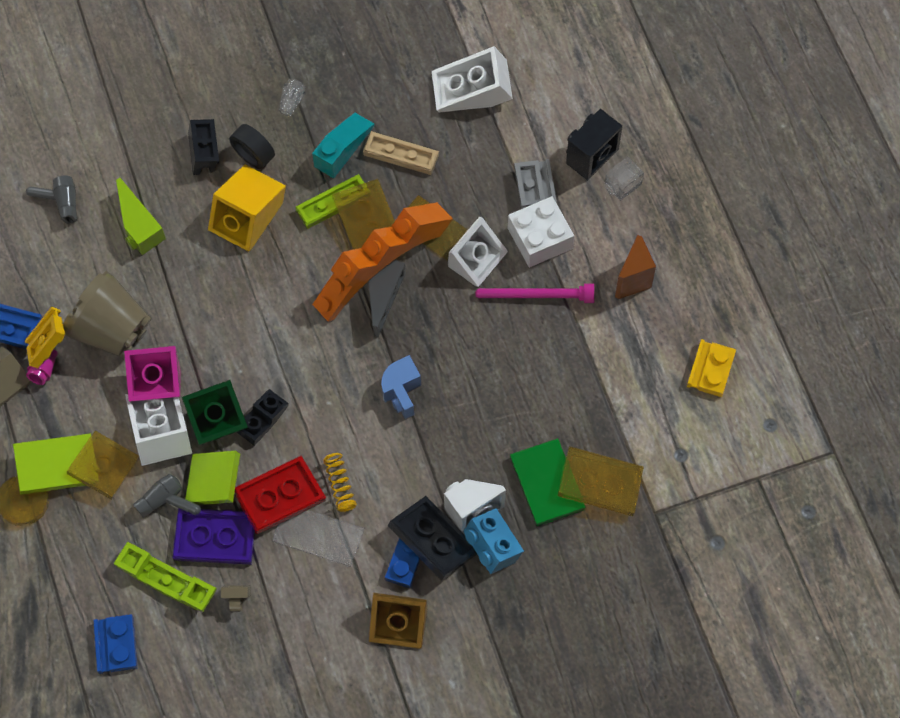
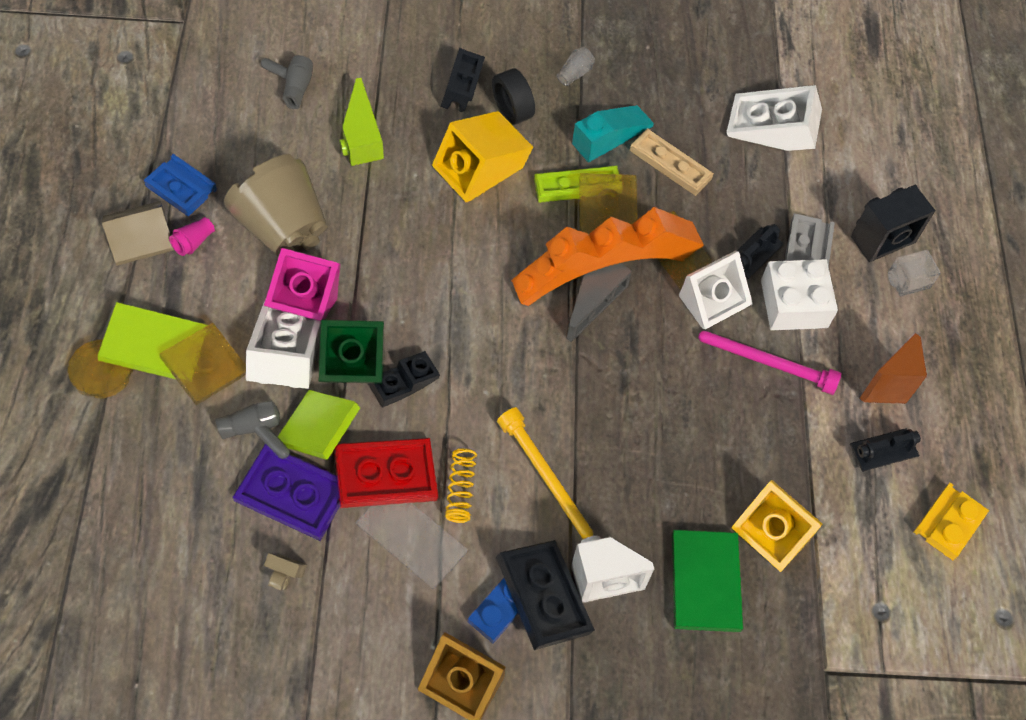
camera: 15 degrees right, 5 degrees down
yellow plate [25,307,65,368] -> none
blue plate [93,614,138,674] -> none
lime slope [114,542,217,612] -> none
medium blue brick [381,355,421,419] -> none
dark azure brick [463,508,524,574] -> none
clear yellow tile [558,446,644,516] -> none
none -> yellow piece [497,407,593,539]
none -> yellow slope [731,480,823,572]
none -> black hinge [737,224,784,279]
none -> black hinge [850,428,921,472]

